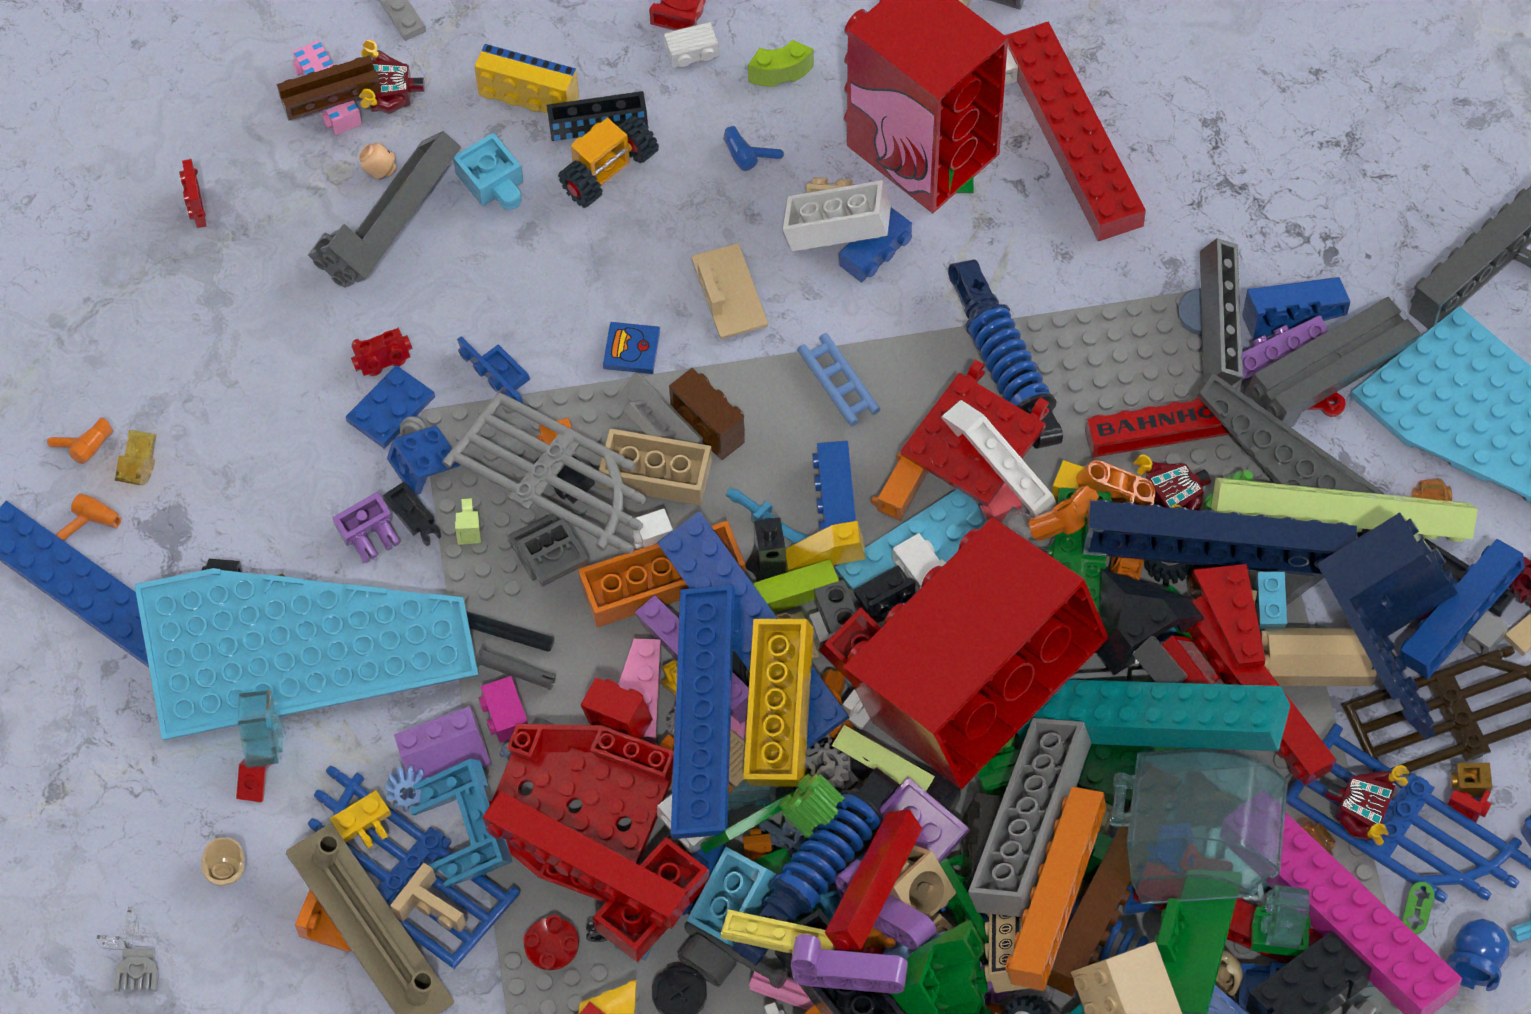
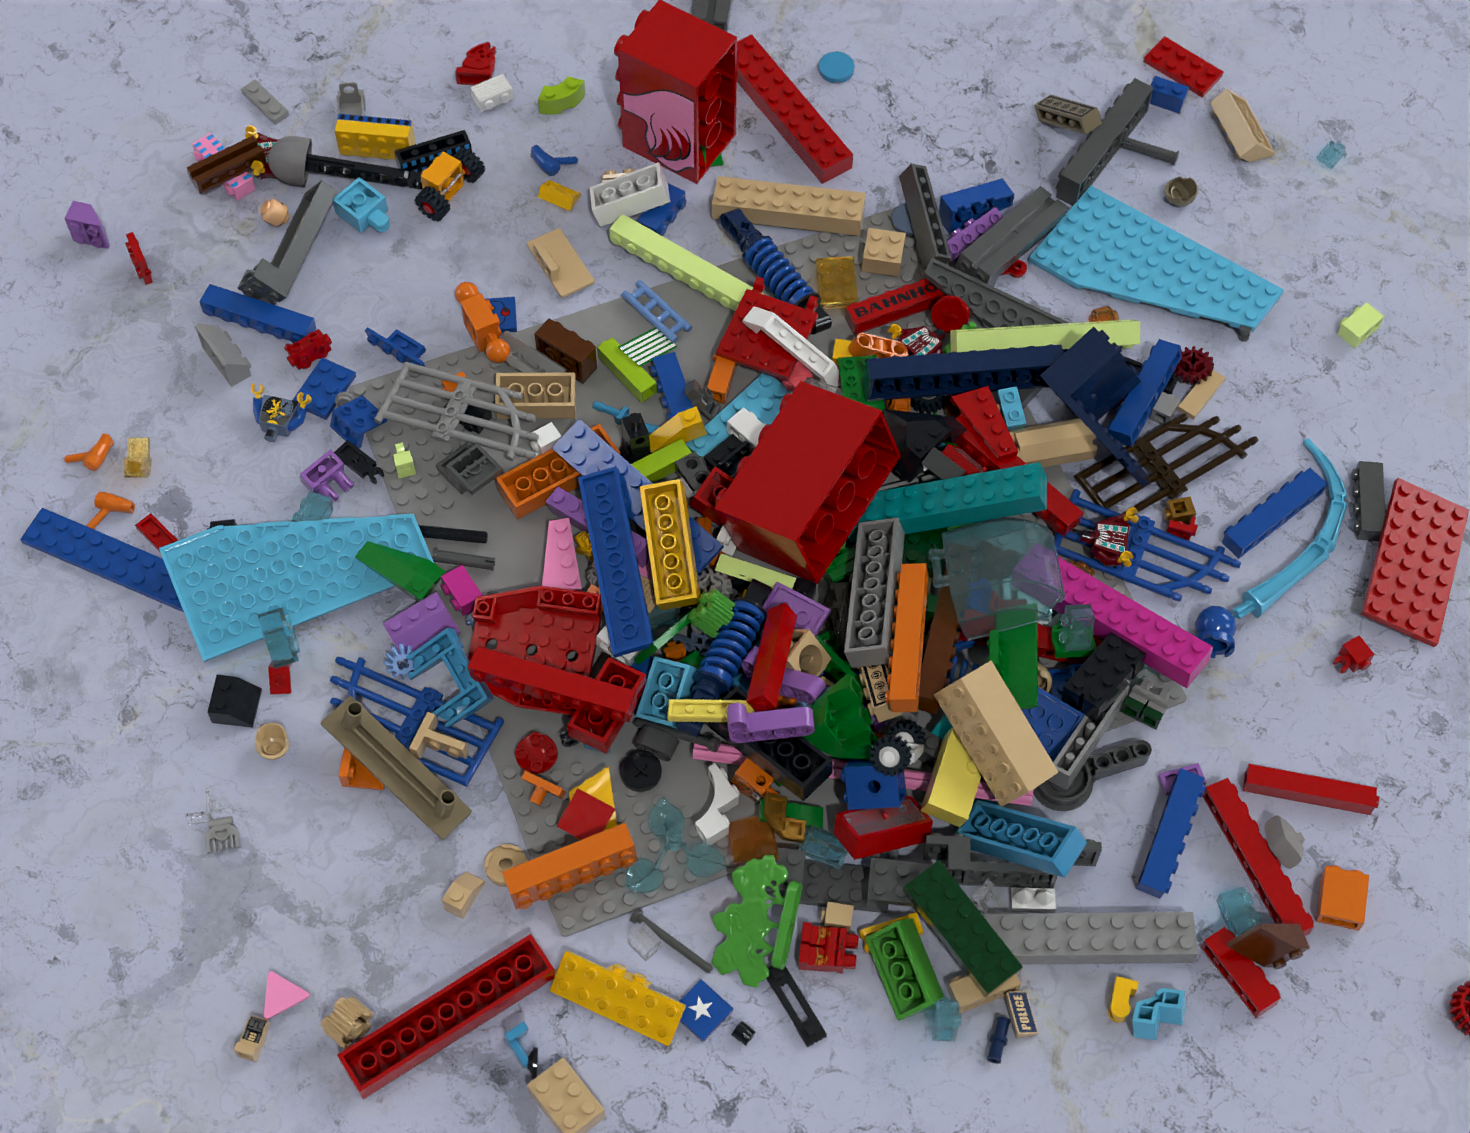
camera: 15 degrees left, 0 degrees up
yellow hinge [329,790,391,849] -> none
red brick [580,677,653,740] -> none
orange piece [1028,485,1099,541] -> none
bright green beam [1402,882,1434,934] -> none
none -> medium lavender slope [64,201,110,249]
none -> red tile [135,513,178,552]
none -> light grey slope [195,324,251,387]
none -> blue brick [199,284,317,343]
none -> black slope [207,675,262,728]
none -> torso [251,383,312,442]
none -> piece [268,136,423,190]
none -> clear light blue brick [292,492,333,522]
none -> light grey piece [336,82,366,116]
none -> green wedge [355,541,446,602]
none -> orange brick [455,282,511,363]
none -> orange tile [521,771,566,806]
none -> yellow slope [538,180,581,211]
none -> lime brick [597,337,657,403]
none -> yellowish green brick [609,214,766,311]
none -> sticker [618,327,678,367]
none -> dark grey piece [685,379,721,421]
none -> tan brick [712,176,866,236]
none -> clear yellow plate [816,256,858,309]
none -> dark azure tile [819,51,855,83]
none -> tan brick [862,228,906,277]
none -> red tile [931,295,970,333]
none -> dark tan brick [1034,94,1102,135]

